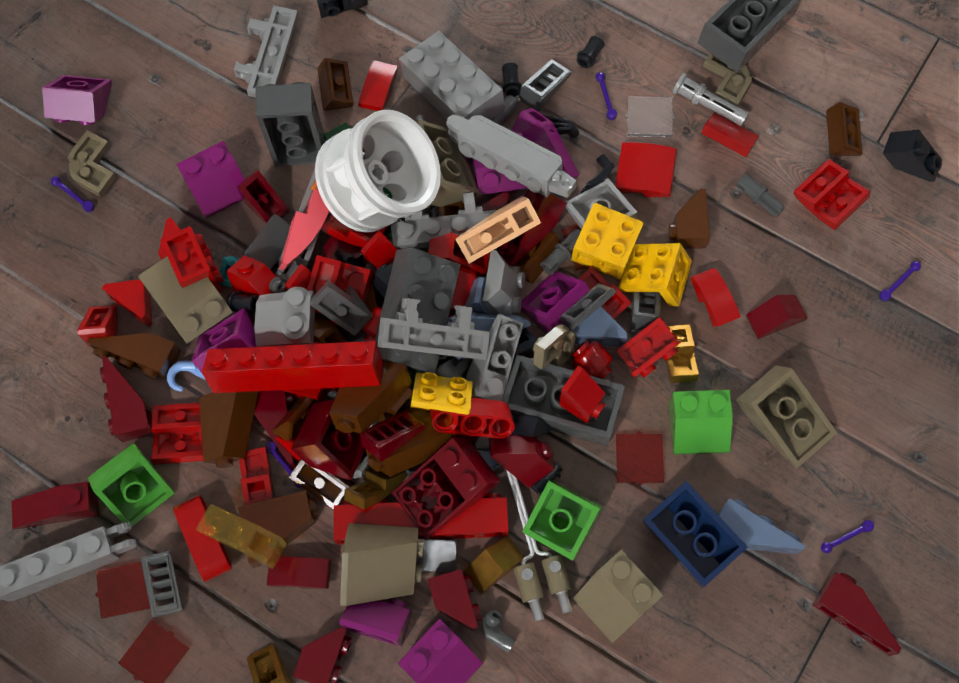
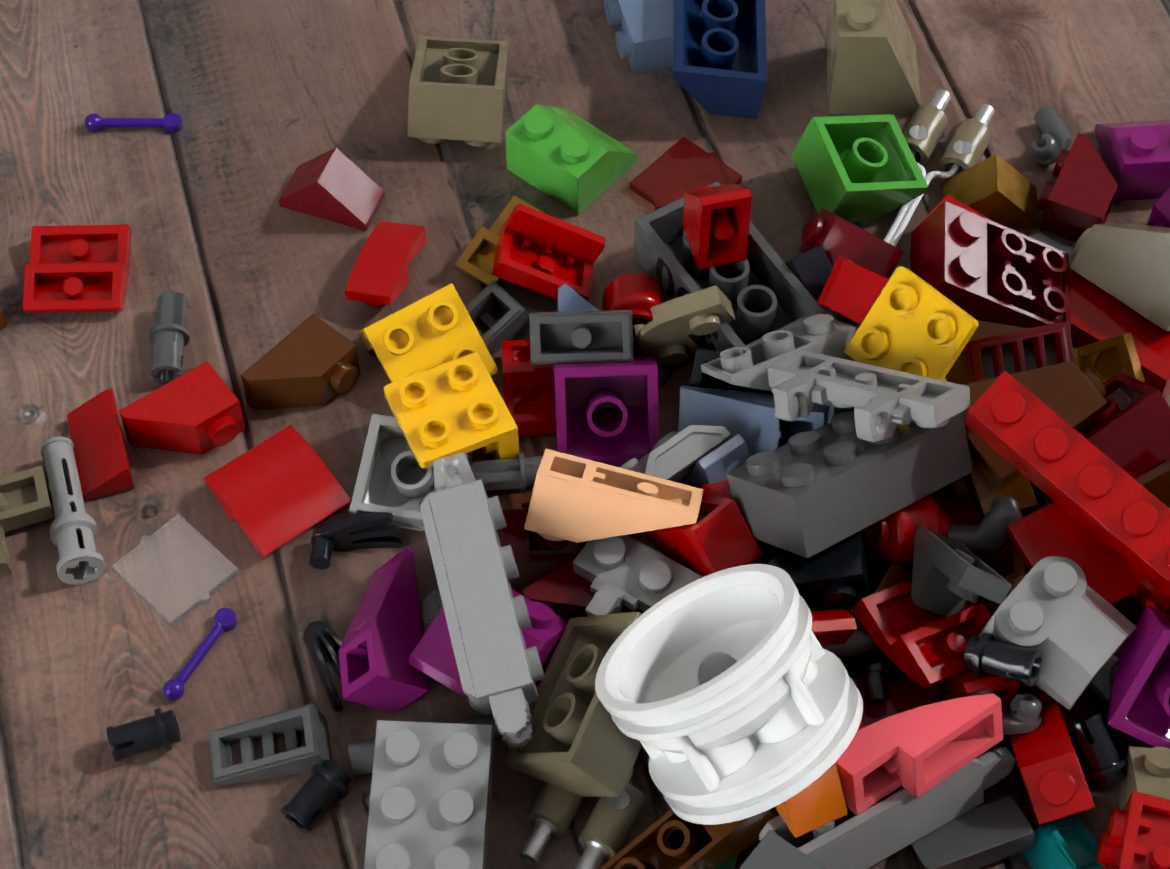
camera: 140 degrees left, 15 degrees down
none -> red slope [119,361,246,455]
none -> black pin [964,632,1042,686]

